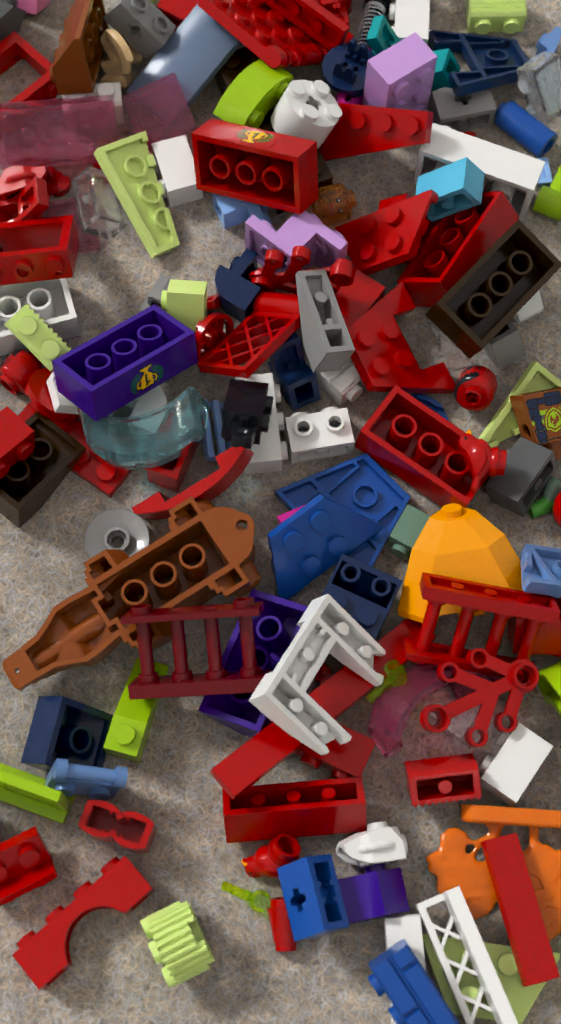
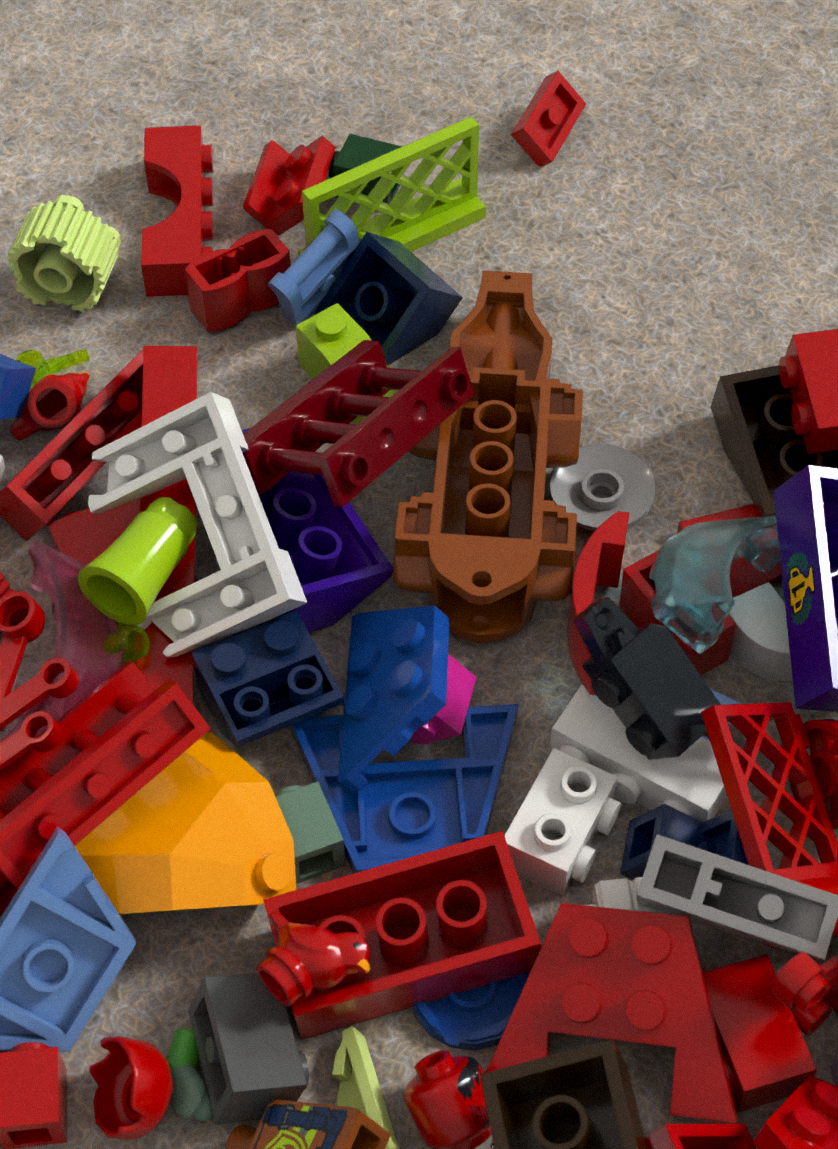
camera: 130 degrees right, 15 degrees down
none -> lime plant [78,497,198,626]

